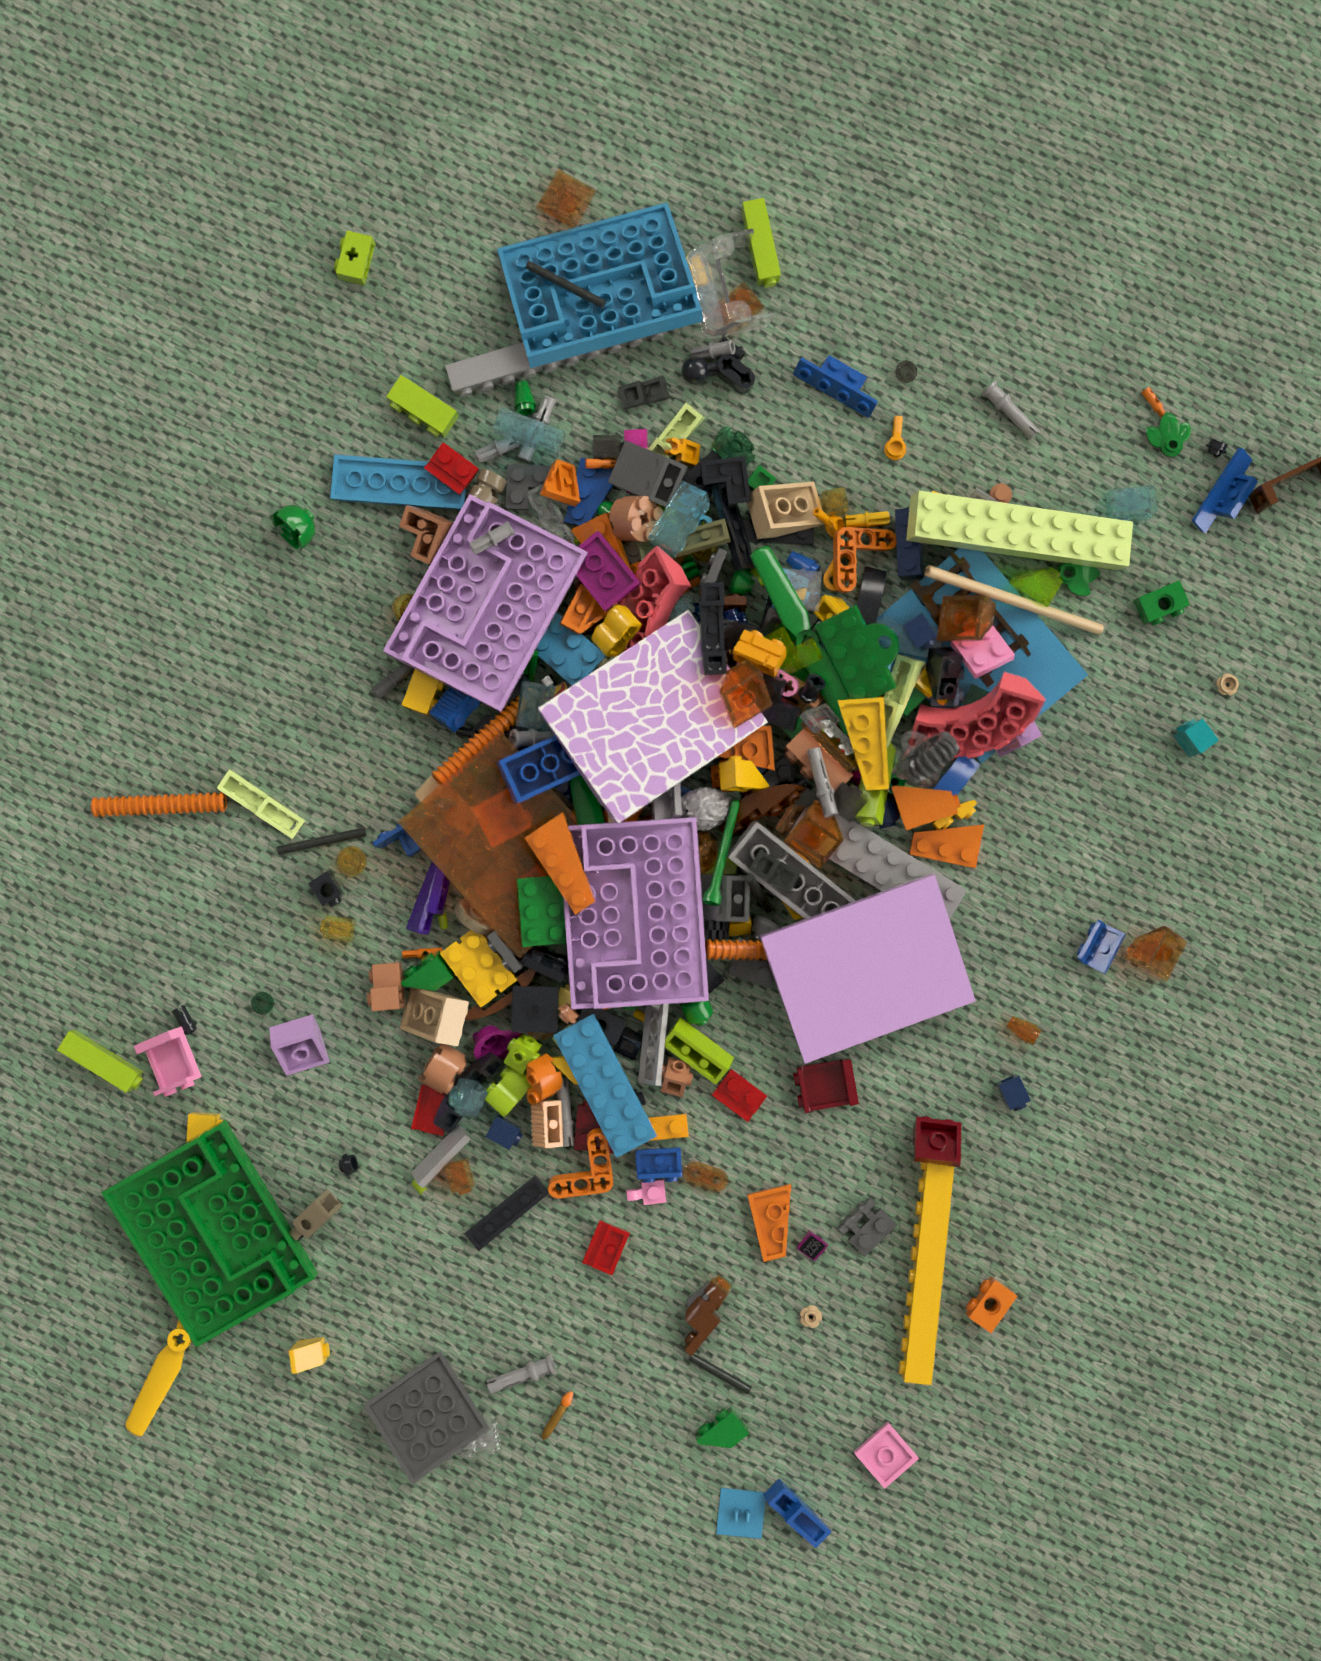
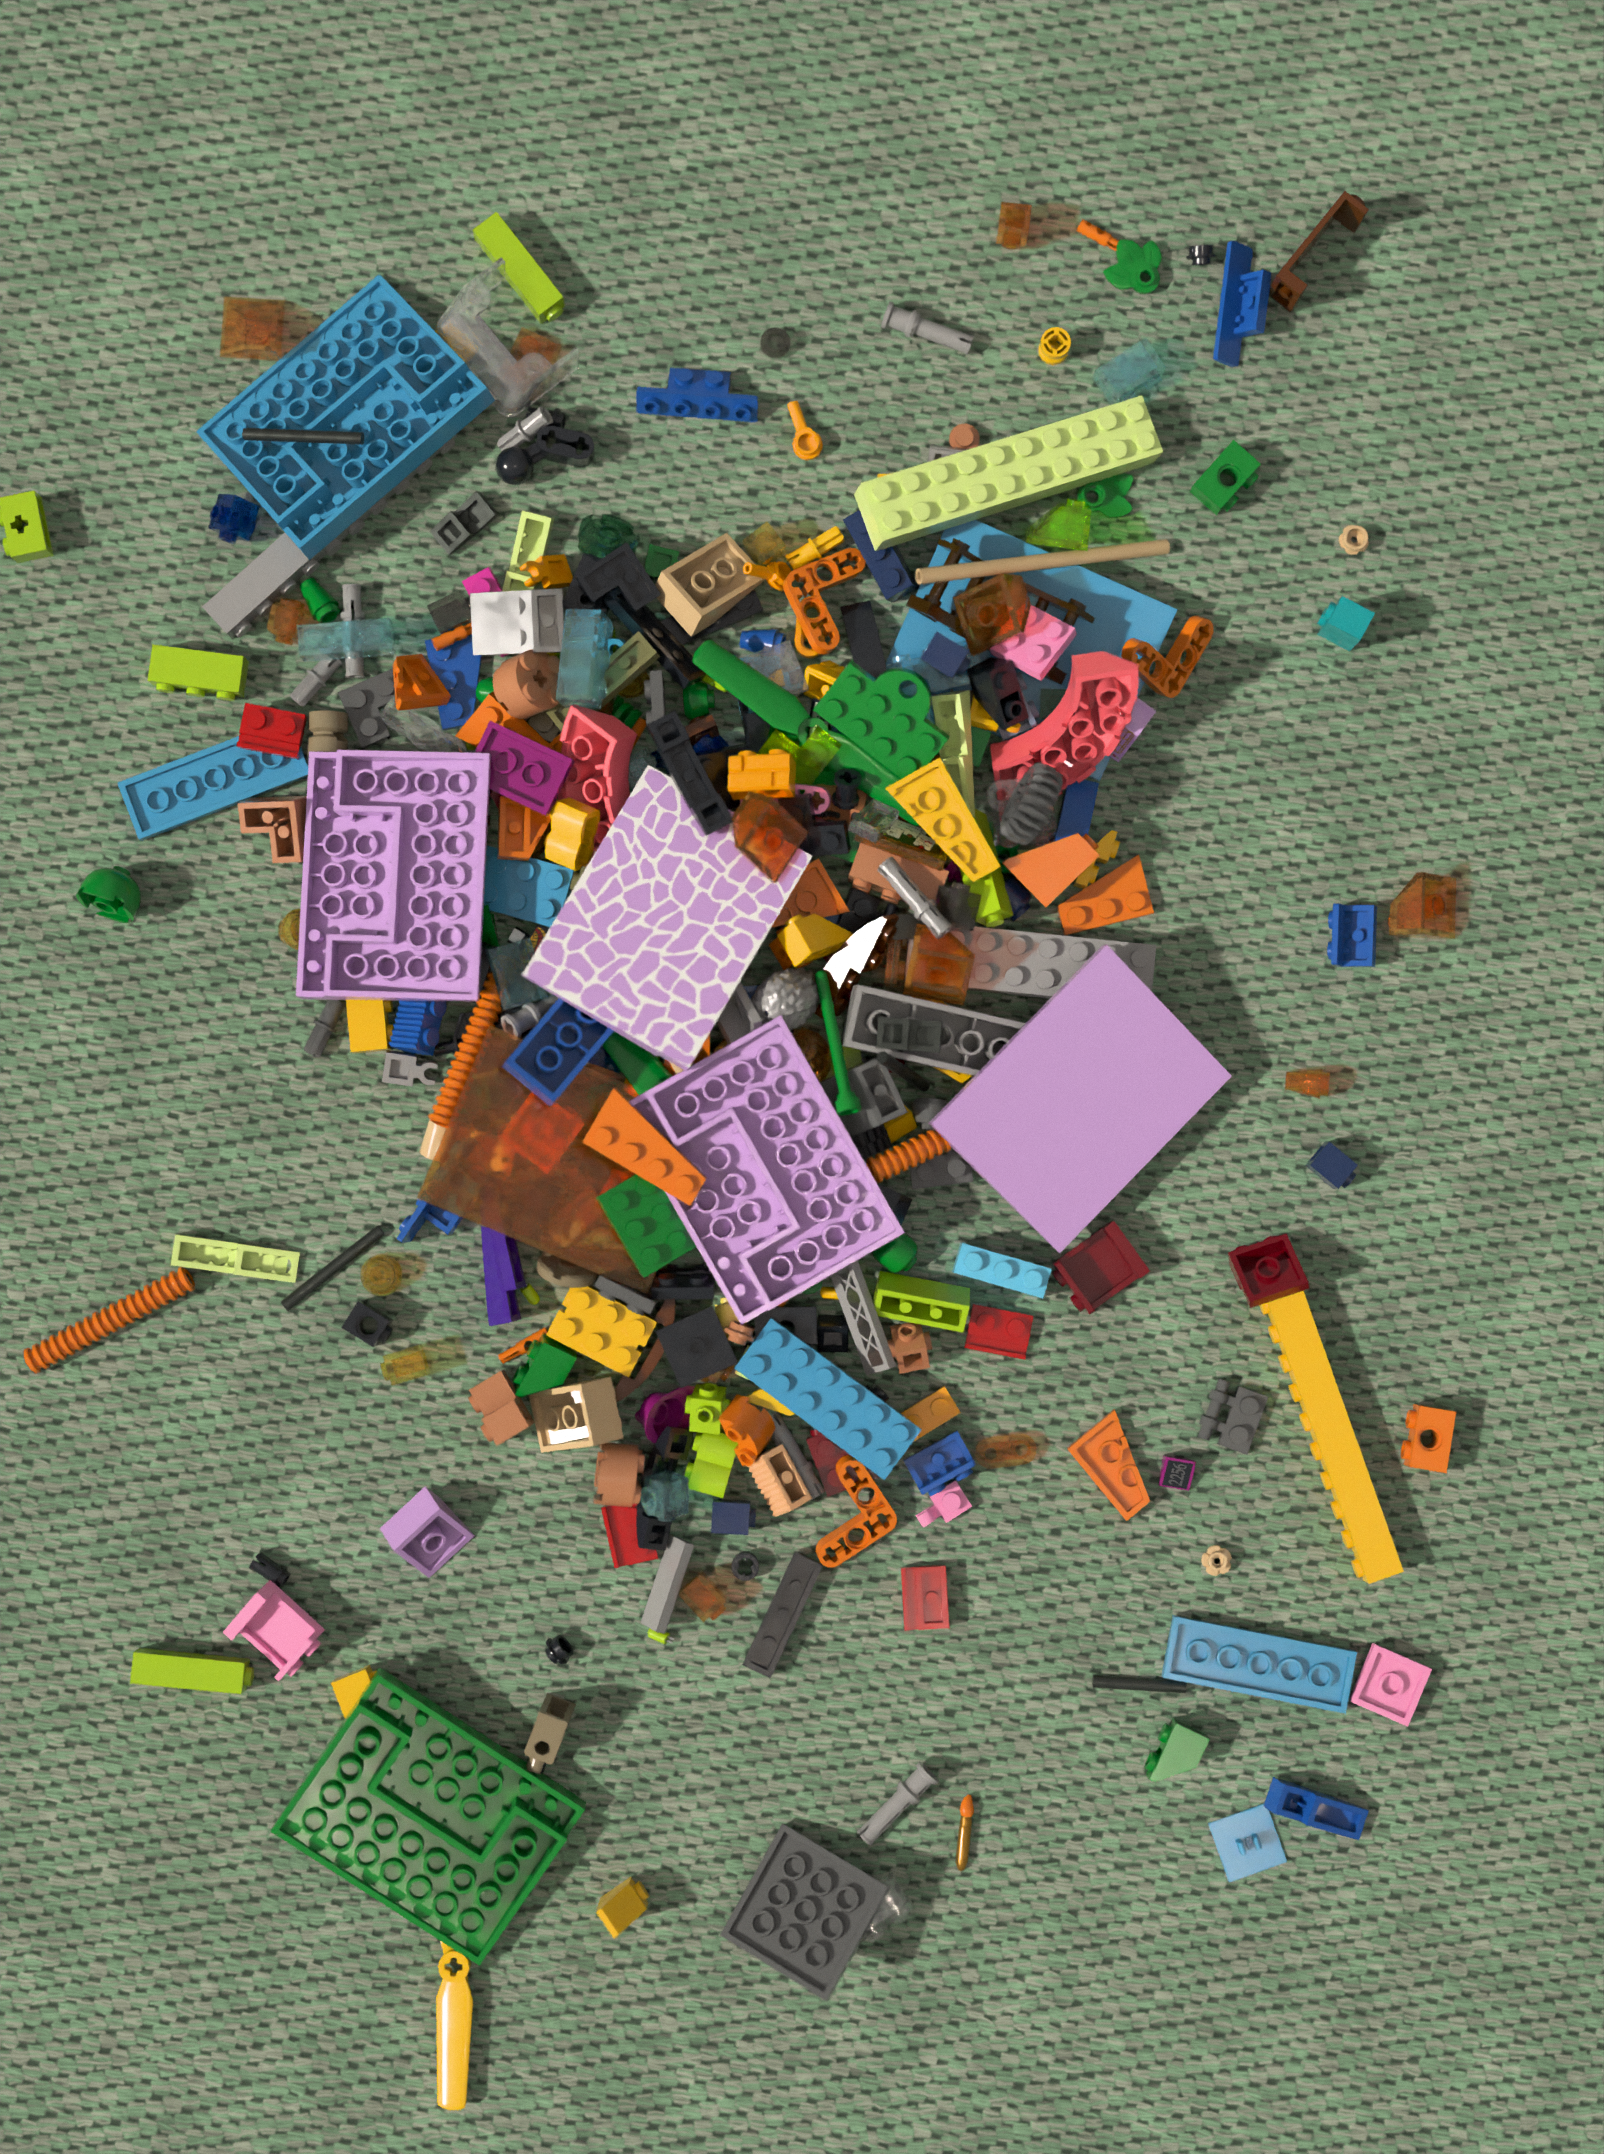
camera: 25 degrees left, 0 degrees up
clear green plate [251,992,274,1014] -> none
light grey axle [470,521,515,554] -> none
reddish brown plate [684,1275,732,1356] -> none
none -> clear blue brick [208,494,260,544]
none -> clear orange head [267,598,310,645]
none -> light grey plate [382,1050,438,1087]
none -> black bush [731,1552,759,1581]
none -> medium azure brick [952,1242,1052,1299]
none -> clear orange brick [996,202,1032,249]
none -> yellow wheel [1038,327,1071,365]
none -> orange beam [1121,615,1214,698]
none -> dark azure plate [1161,1615,1357,1714]

